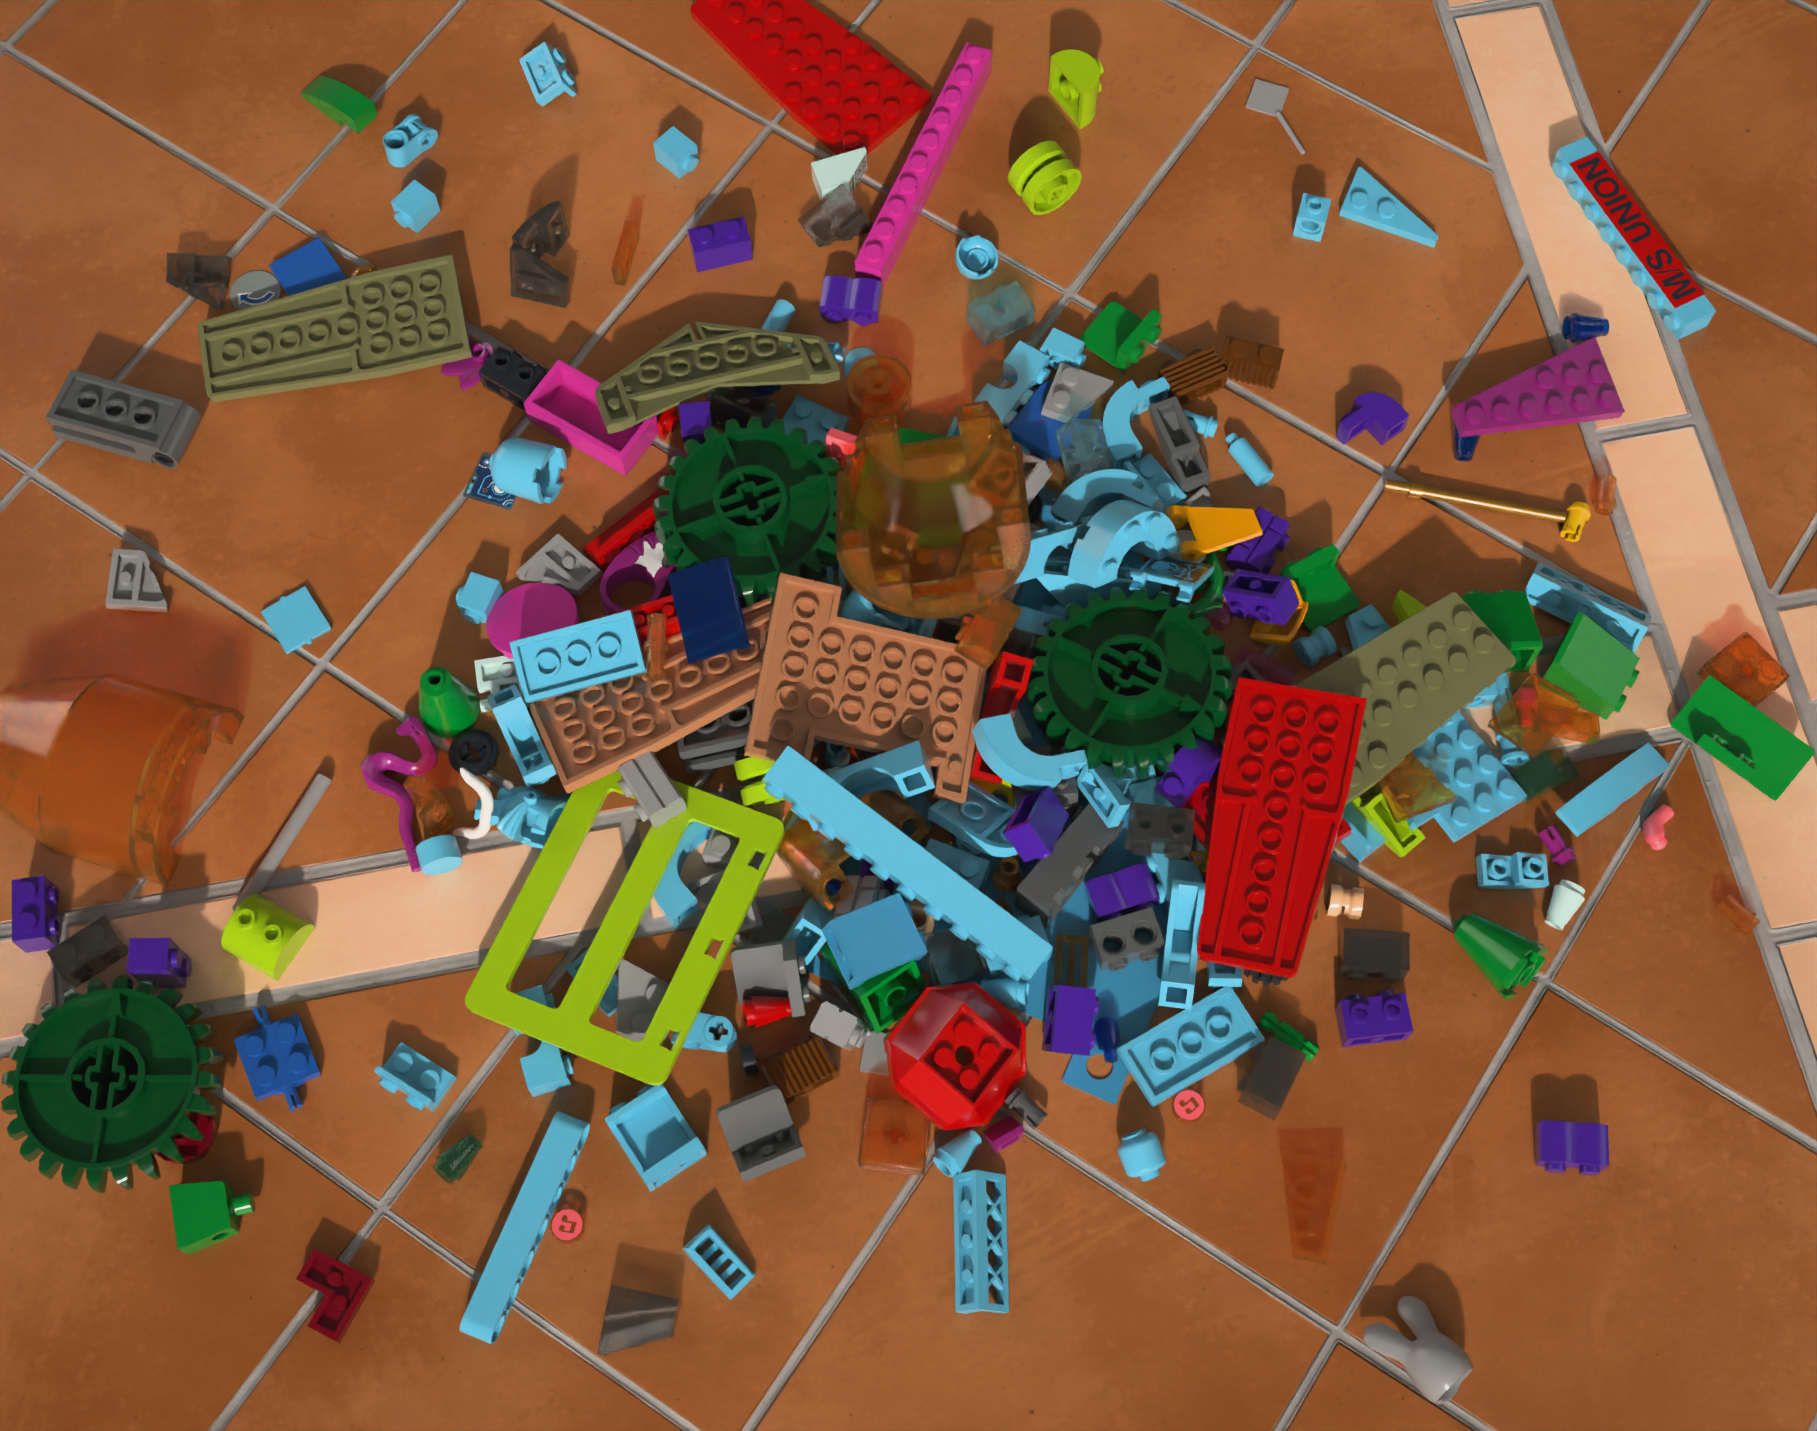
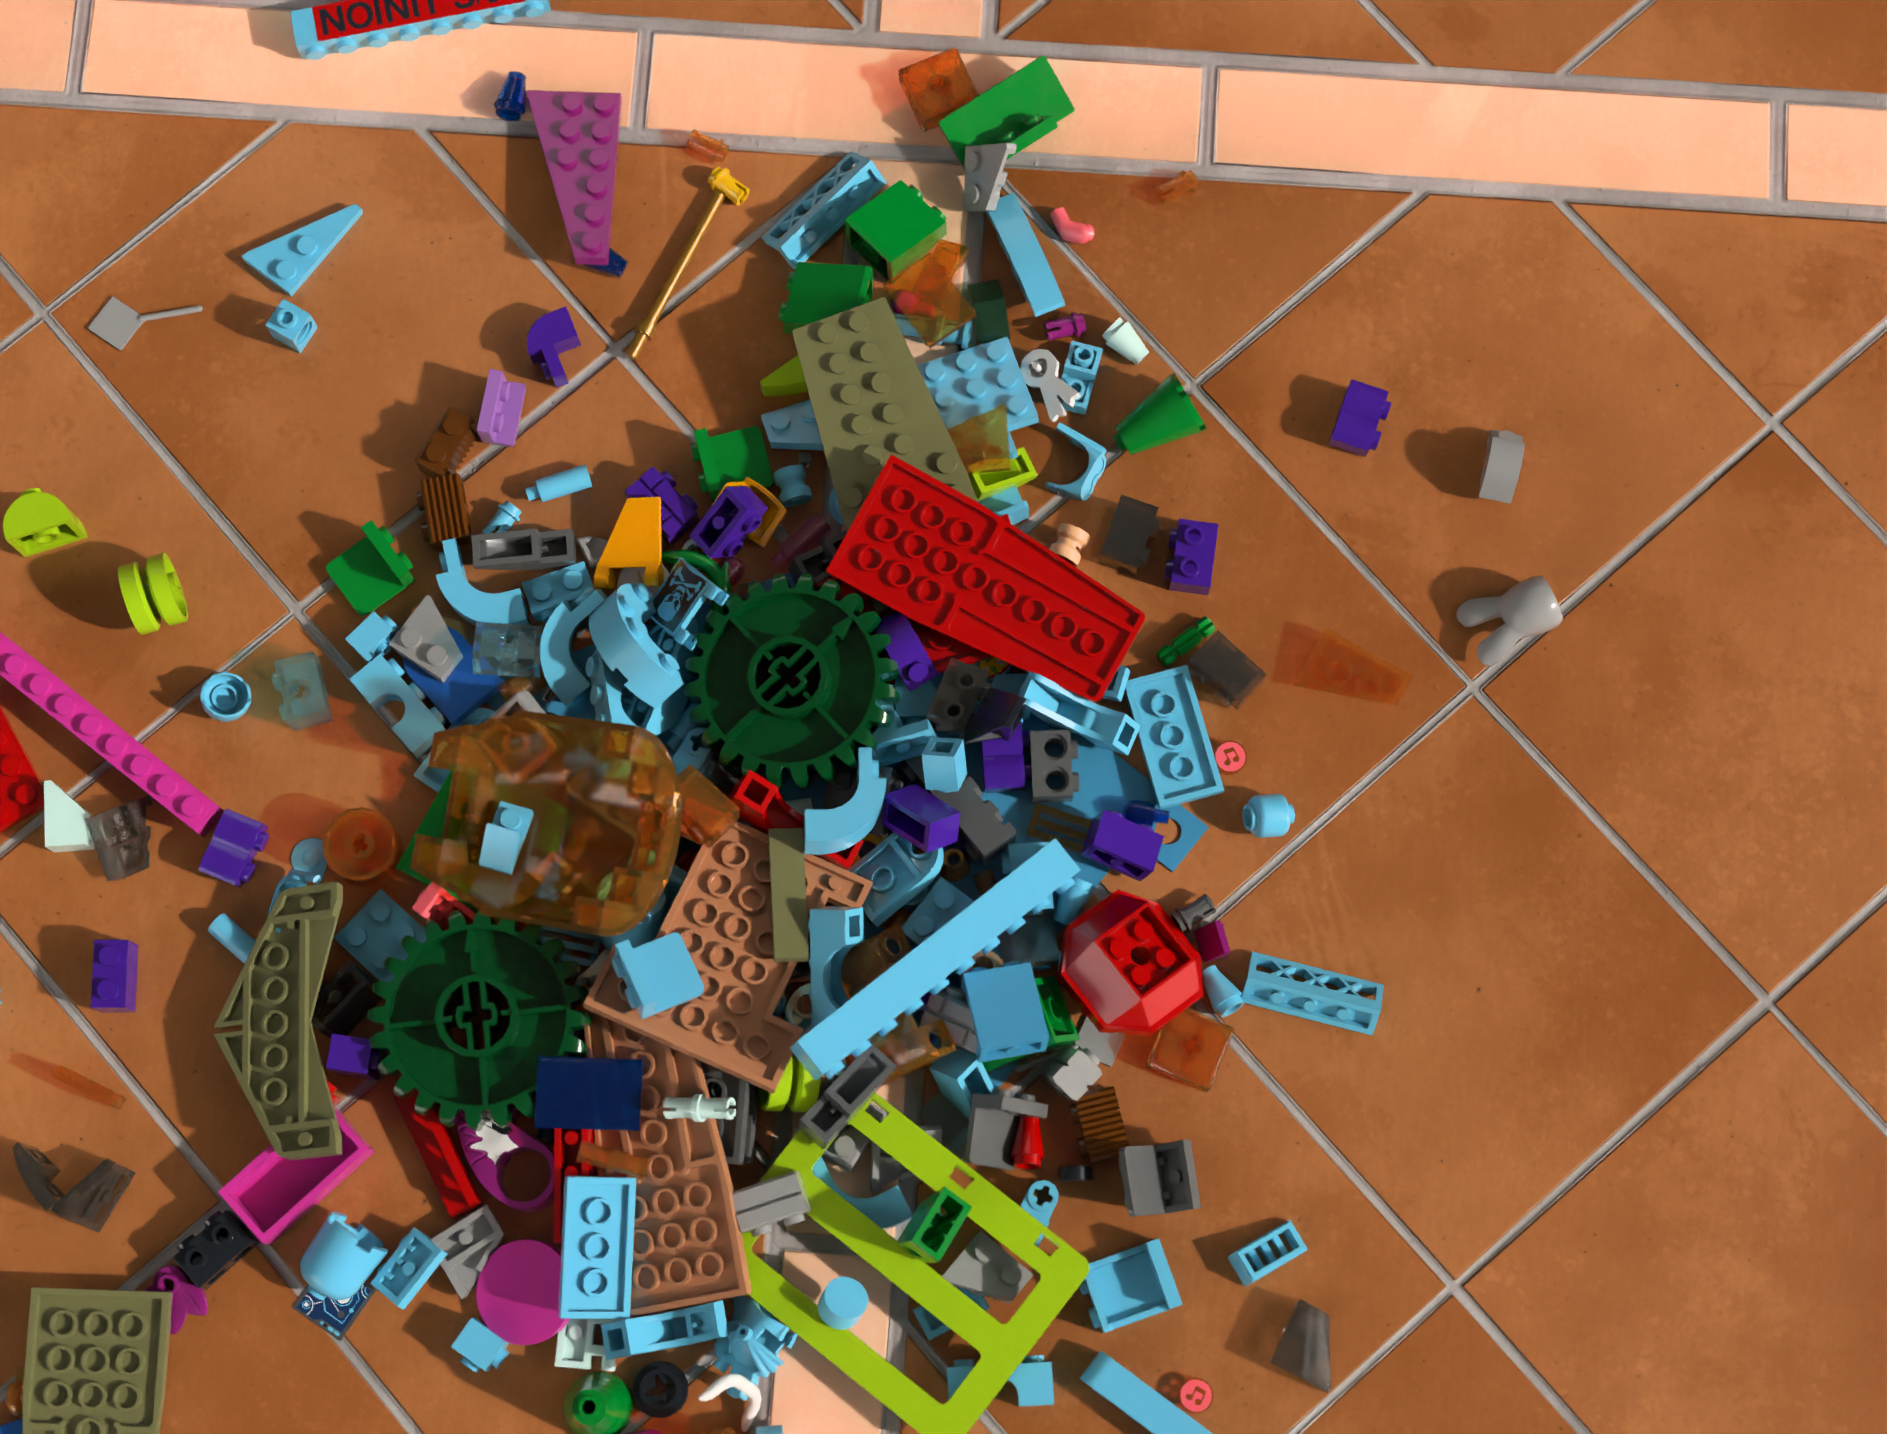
camera: 75 degrees left, 10 degrees up
none -> medium azure bracket [371,1228,447,1310]
none -> medium lavender bracket [477,369,526,447]
none -> medium azure slope [479,801,534,876]
none -> medium azure bracket [611,933,704,1020]
none -> light aqua pin [663,1094,736,1122]
none -> olive tile [768,828,809,962]
none -> dark grey slope [798,1043,897,1150]
none -> medium azure piece [818,1277,868,1330]
none -> green torso [897,1186,972,1263]
none -> medium azure brick [922,737,967,793]
none -> black slope [961,687,1026,744]
none -> light grey wing [964,143,1016,212]
none -> white piece [1020,349,1081,422]
none -> medium azure helmet [1045,422,1106,501]
none -> light grey brick [1478,429,1525,504]

